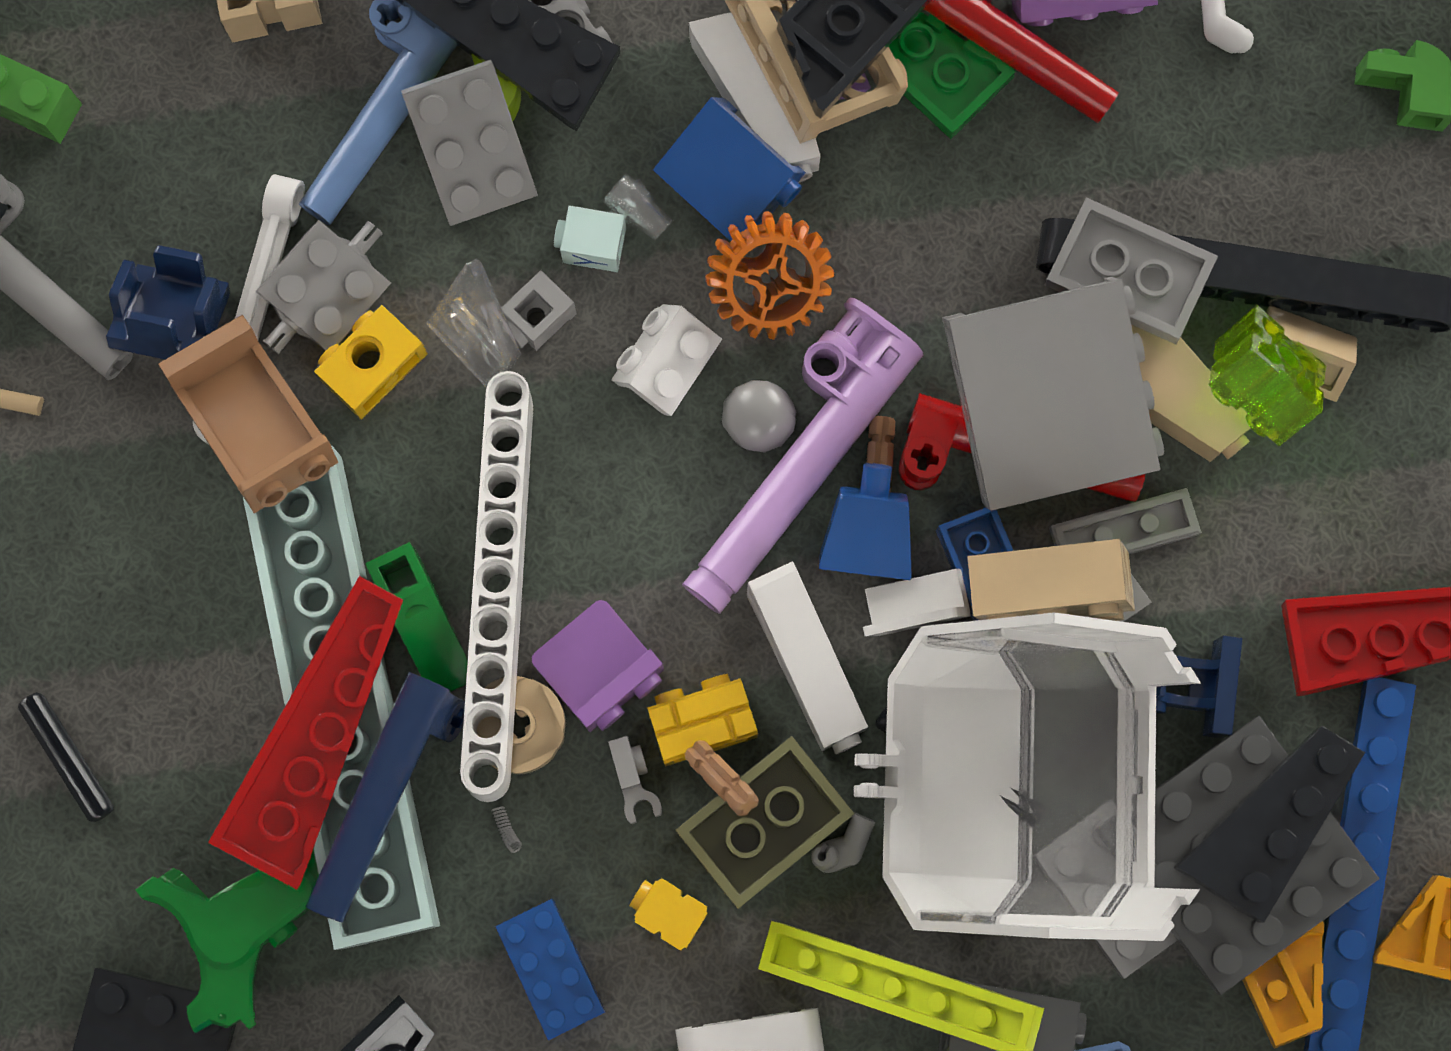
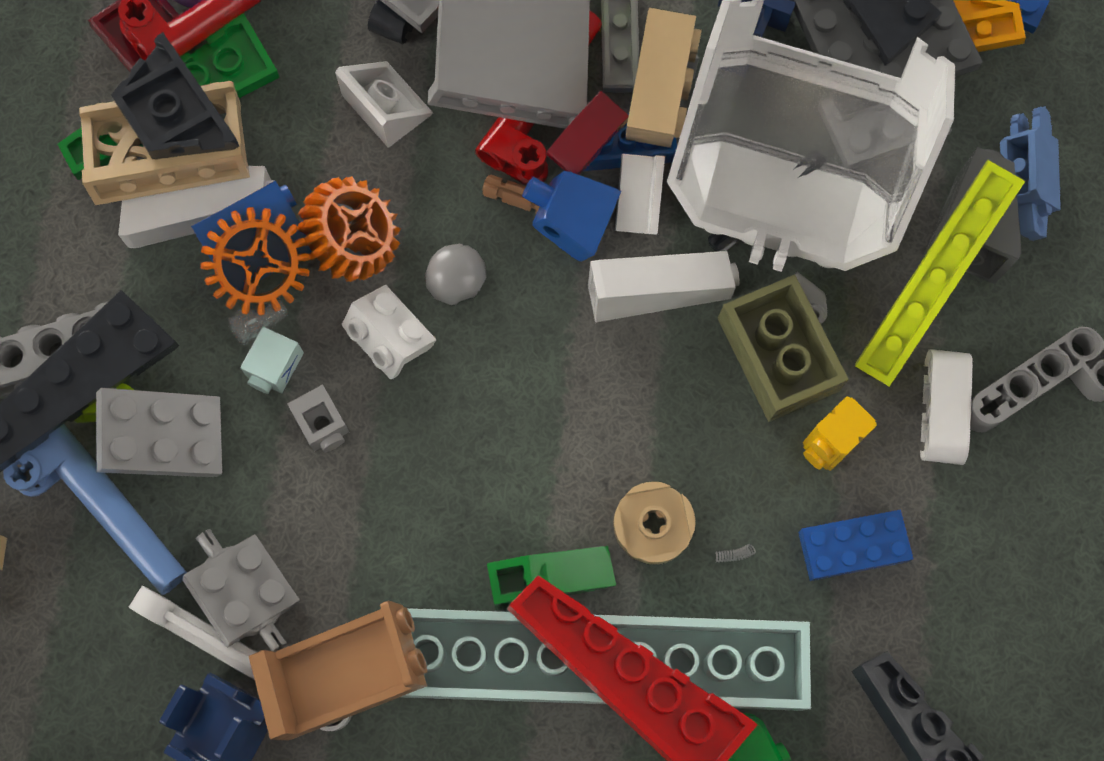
camera: 75 degrees left, 5 degrees down
dark blue axle [305,672,465,922] -> none
yellow brick [314,305,428,420] -> none
clear wing [426,259,521,388] -> none
white beam [460,371,533,802] -> none
medium lavender bracket [532,600,664,732] -> none
light grey plate [608,736,662,824] -> none
yellow brick [647,674,758,767] -> none
lavender piece [682,298,923,614] -> none
medium nougat axle [685,740,759,816] -> none
none -> orange gear [200,207,311,315]
none -> white slope [335,61,433,148]
none -> dark red slope [546,91,629,175]

